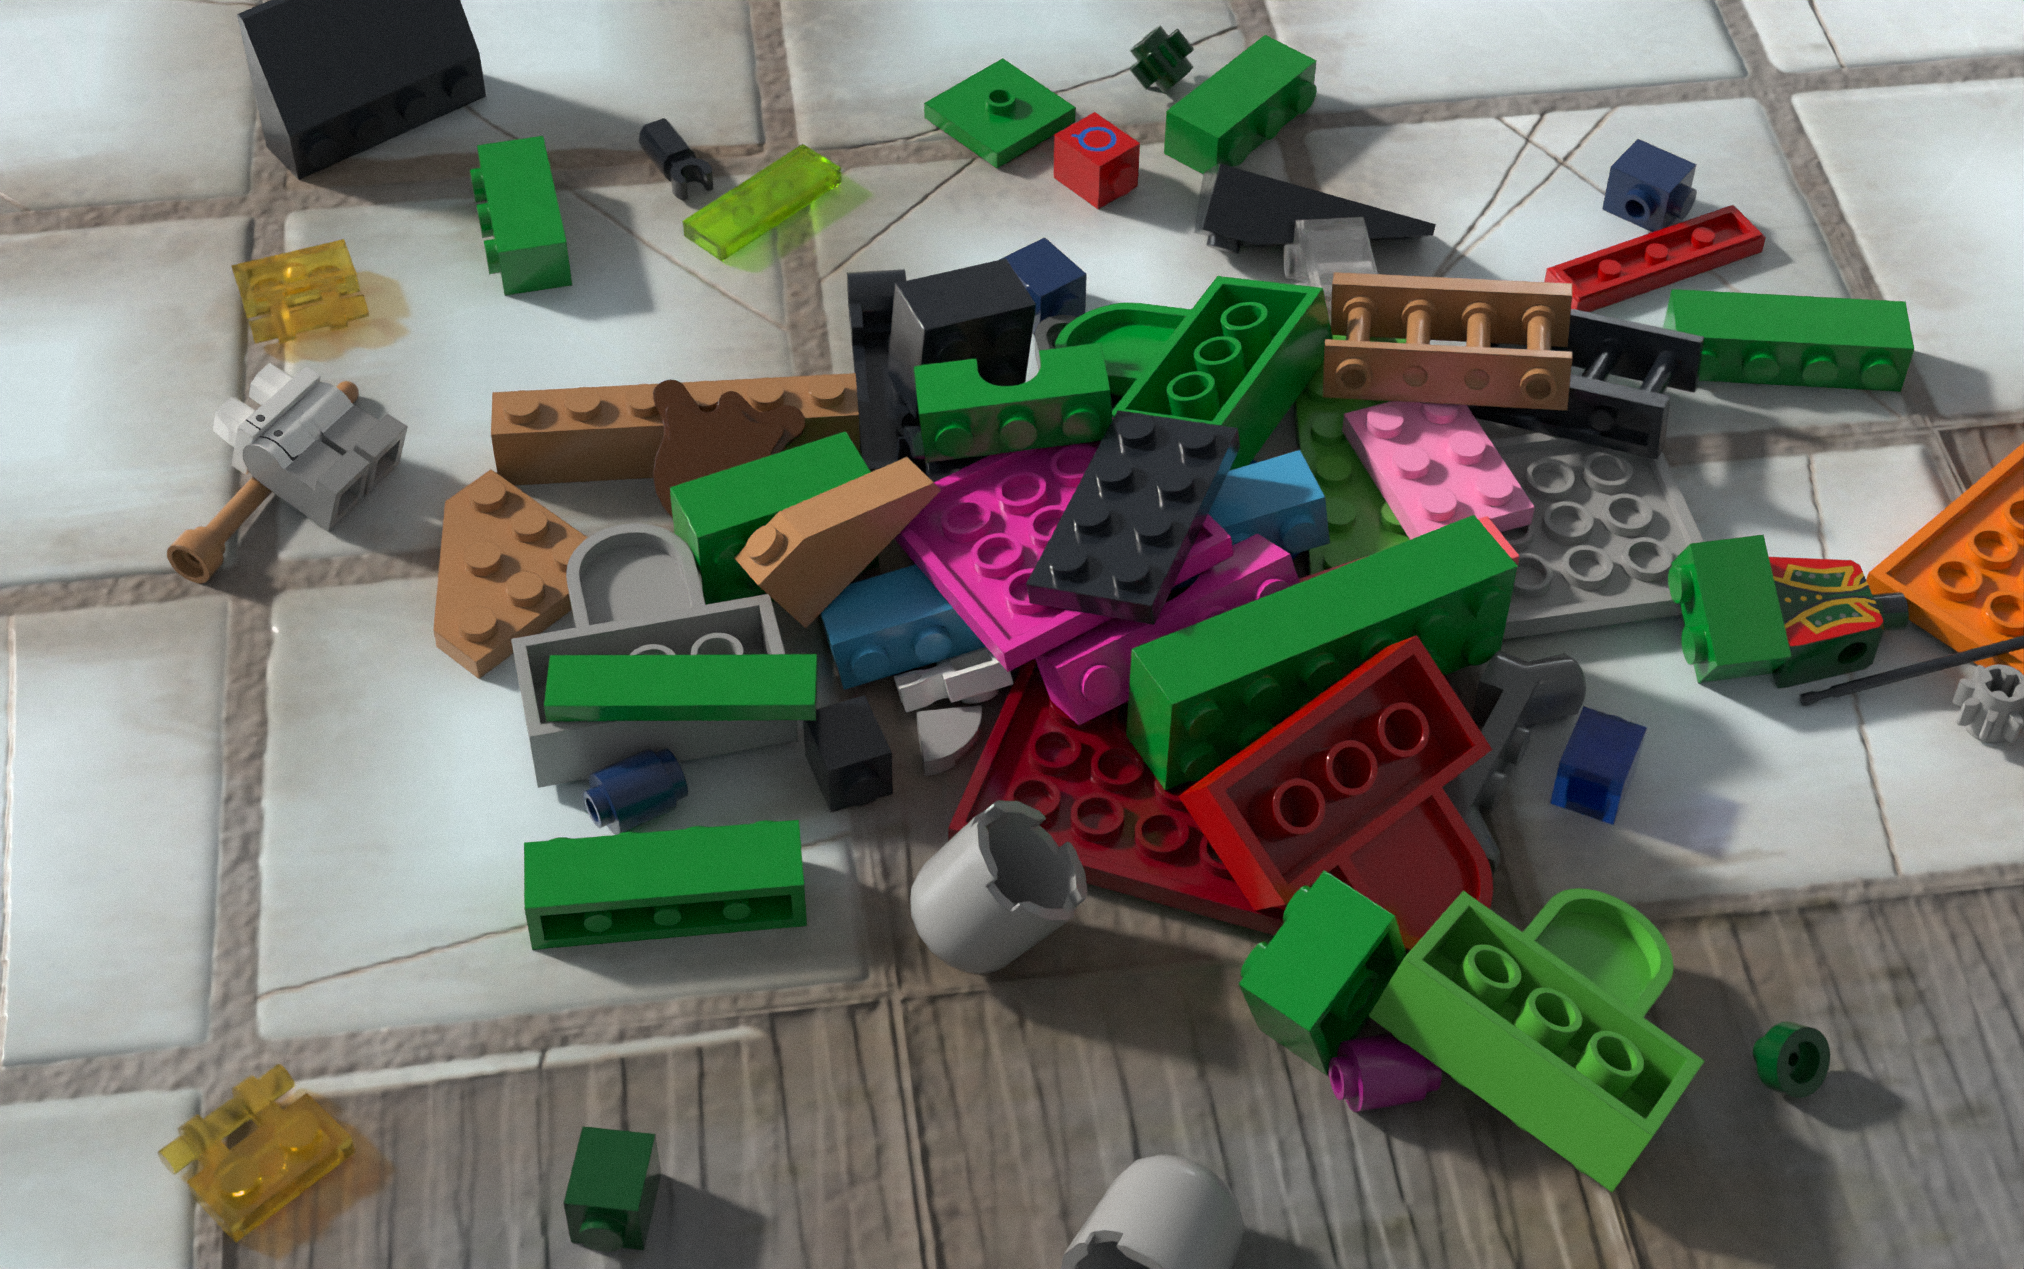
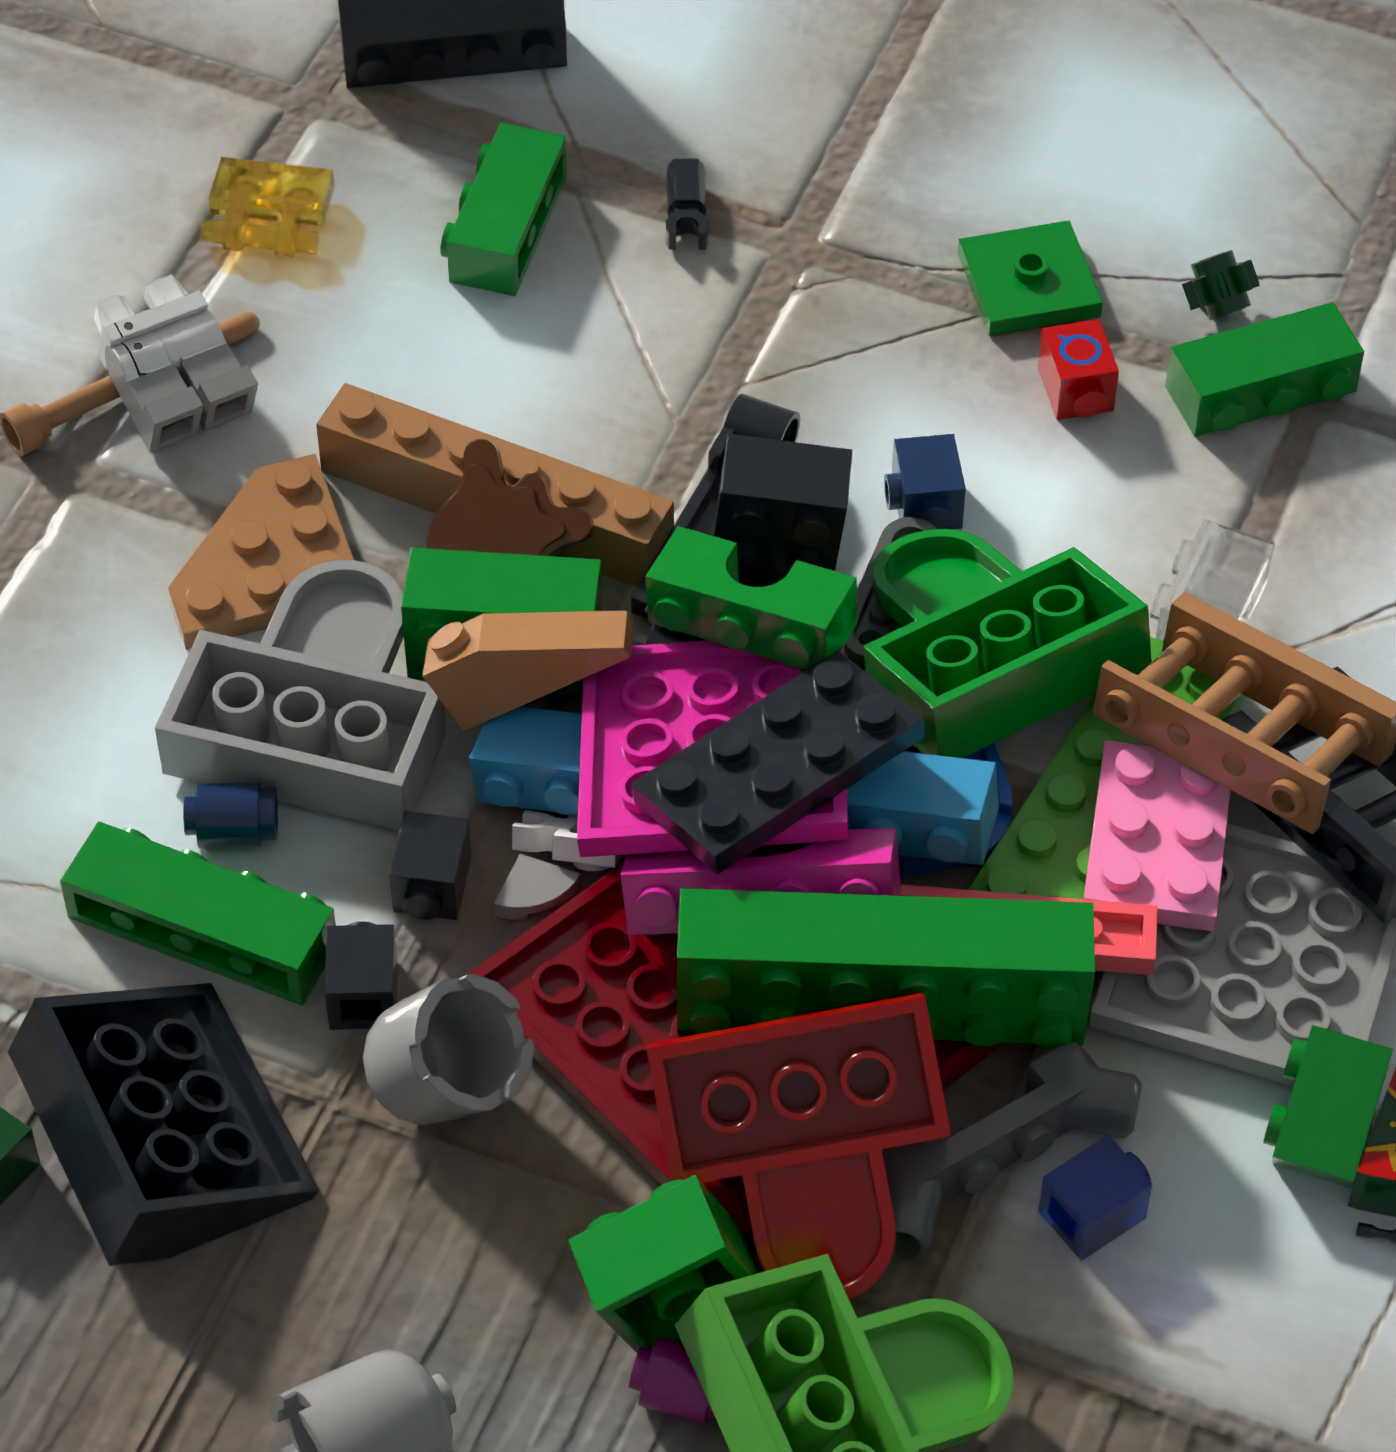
camera: 30 degrees right, 5 degrees up
green tile [544,654,818,721] -> none
clear neon green tile [682,144,842,261] -> none
black wedge [1194,164,1436,254] -> none
none -> black slope [7,983,319,1266]
none -> black brick [325,921,398,1030]

